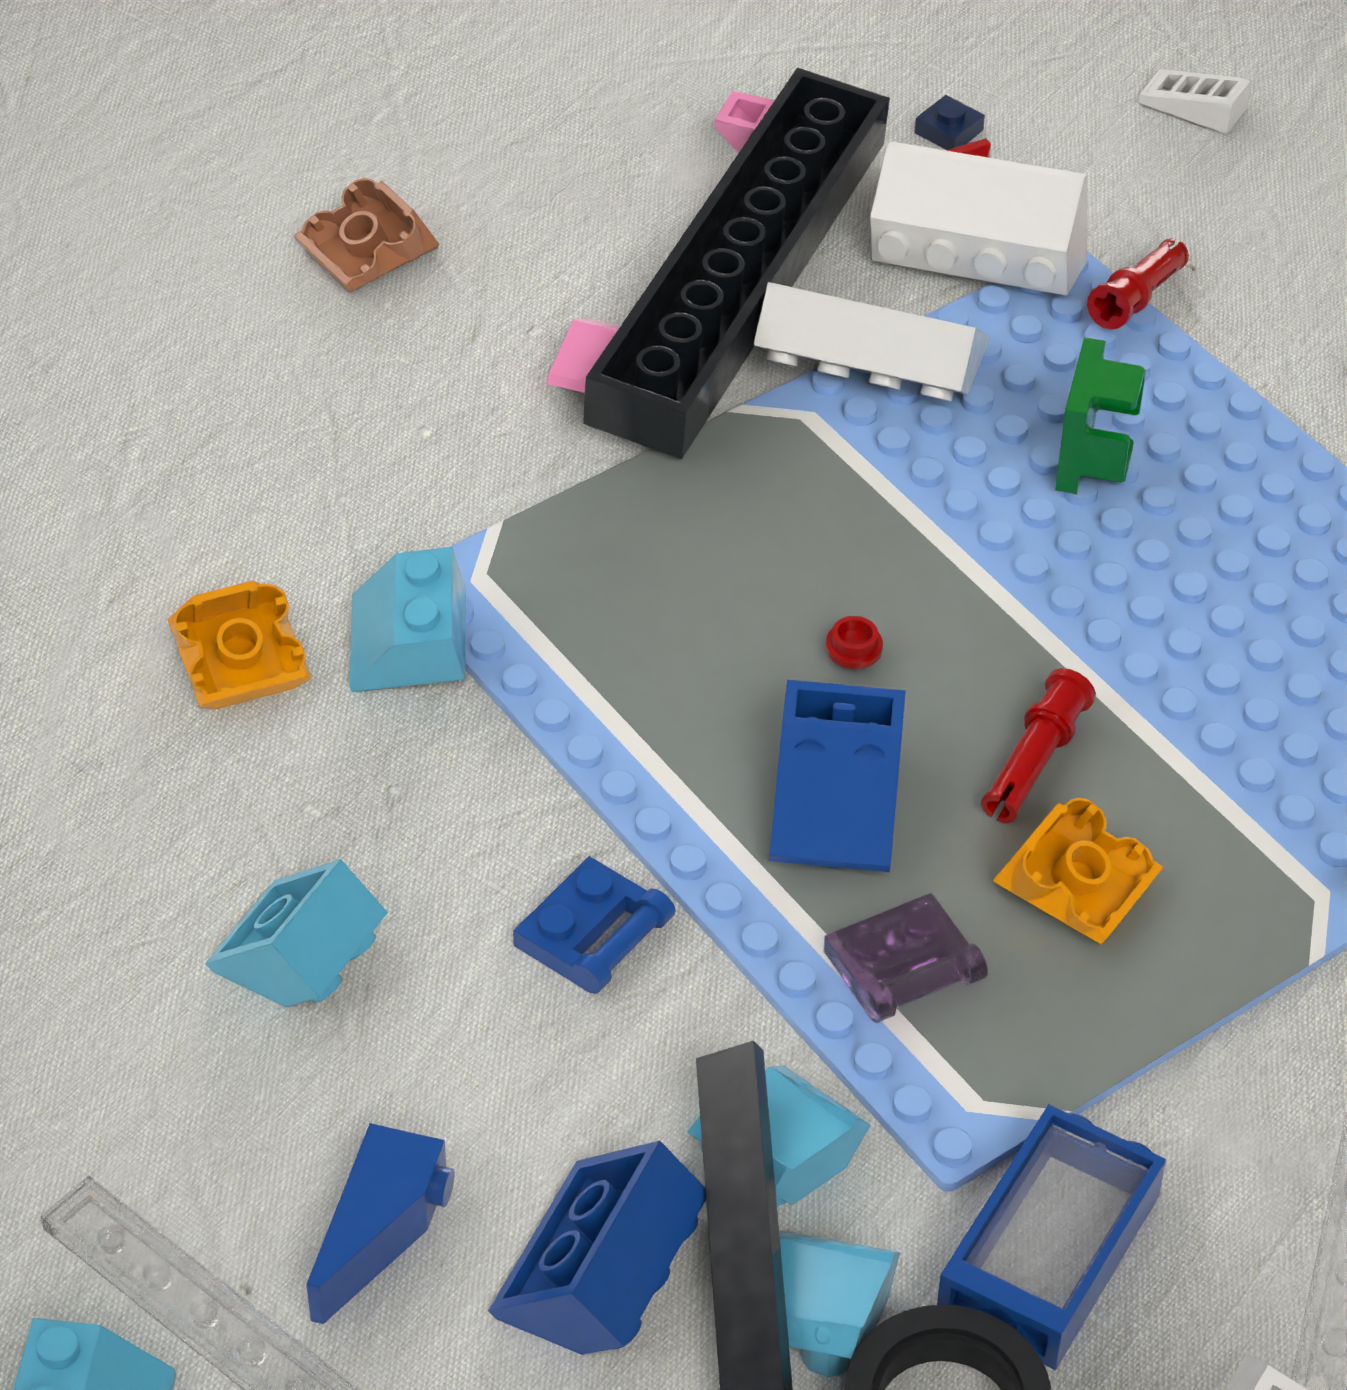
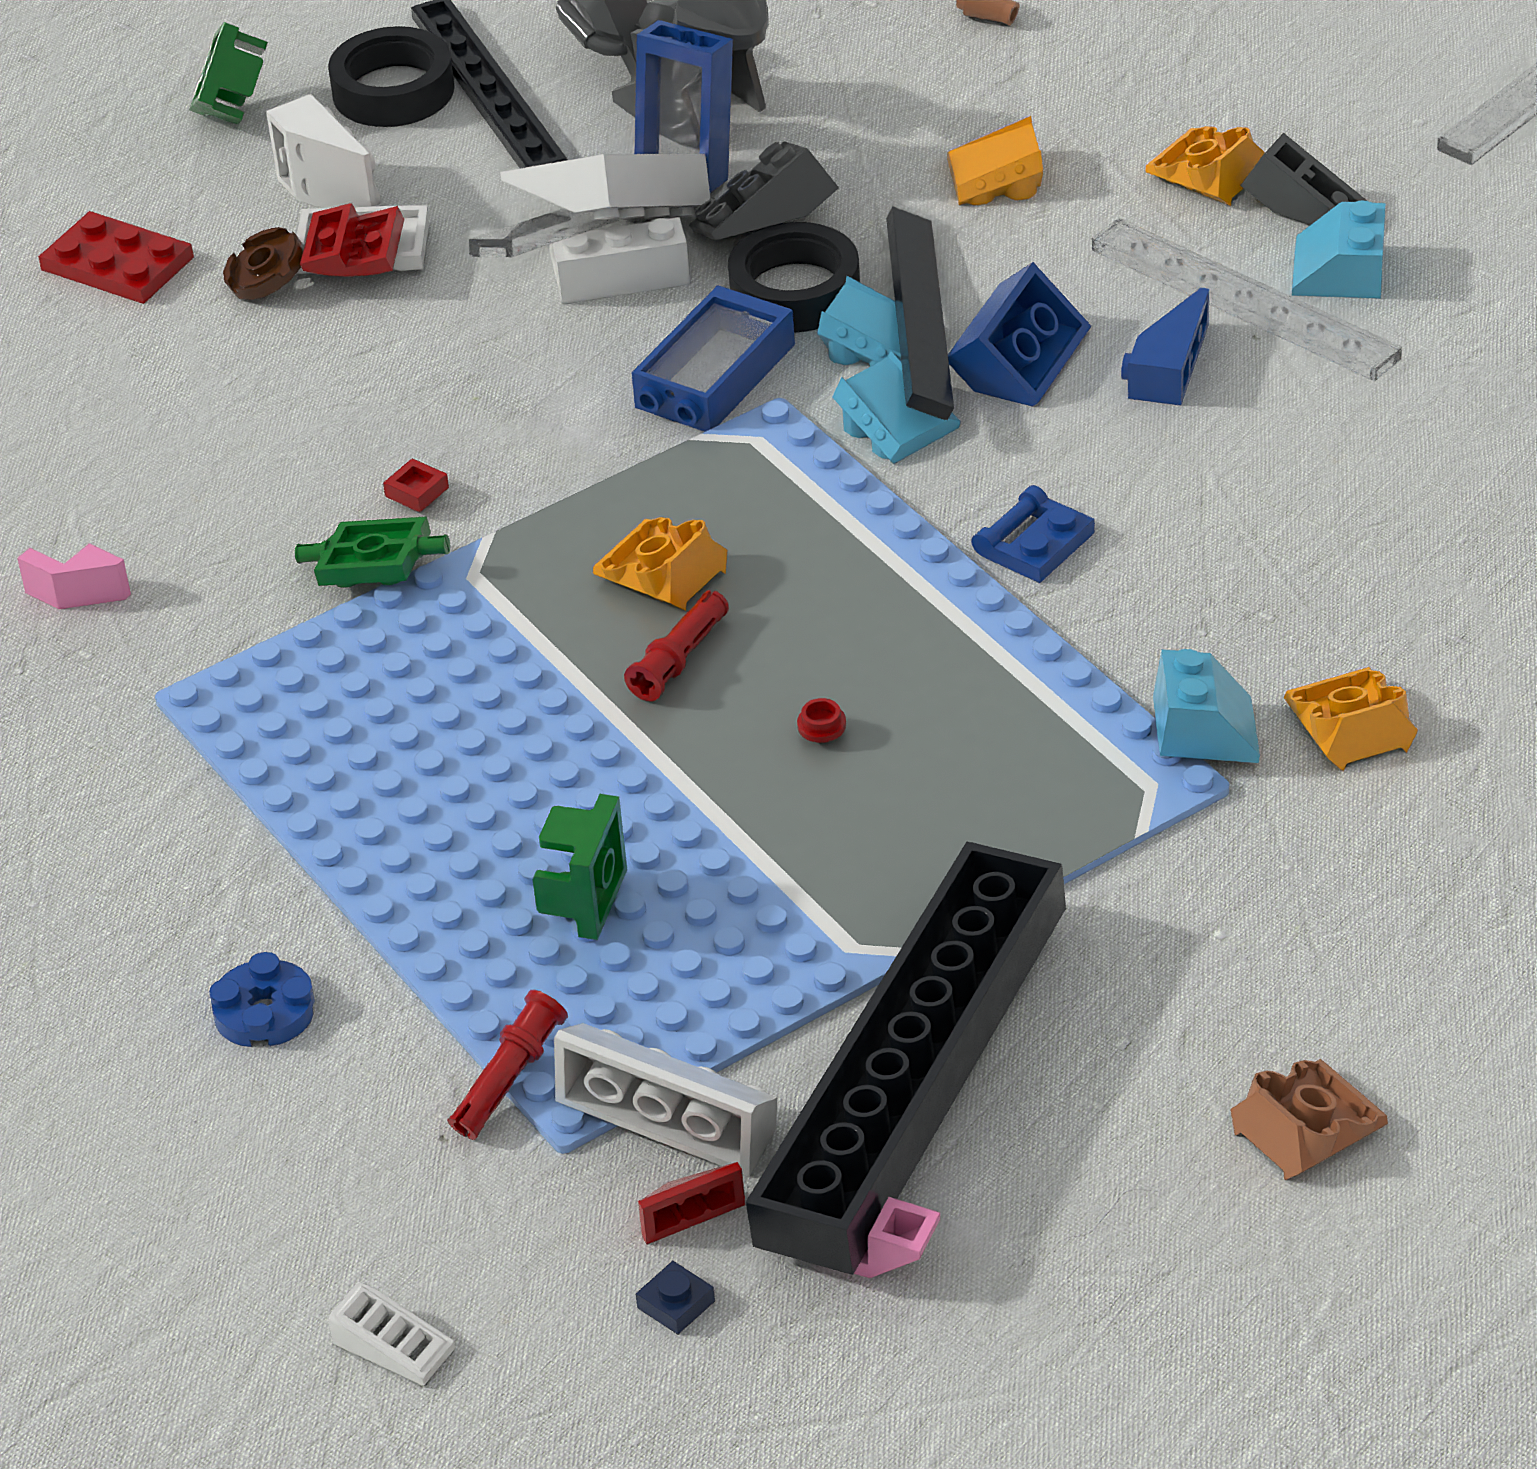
camera: 175 degrees left, 5 degrees down
medium azure slope [205,859,388,1007] -> none
bright pink slope [547,318,620,393] -> none
white slope [754,282,989,402] -> none
blue slope [769,680,906,872] -> none
clear purple plate [823,893,988,1023] -> none

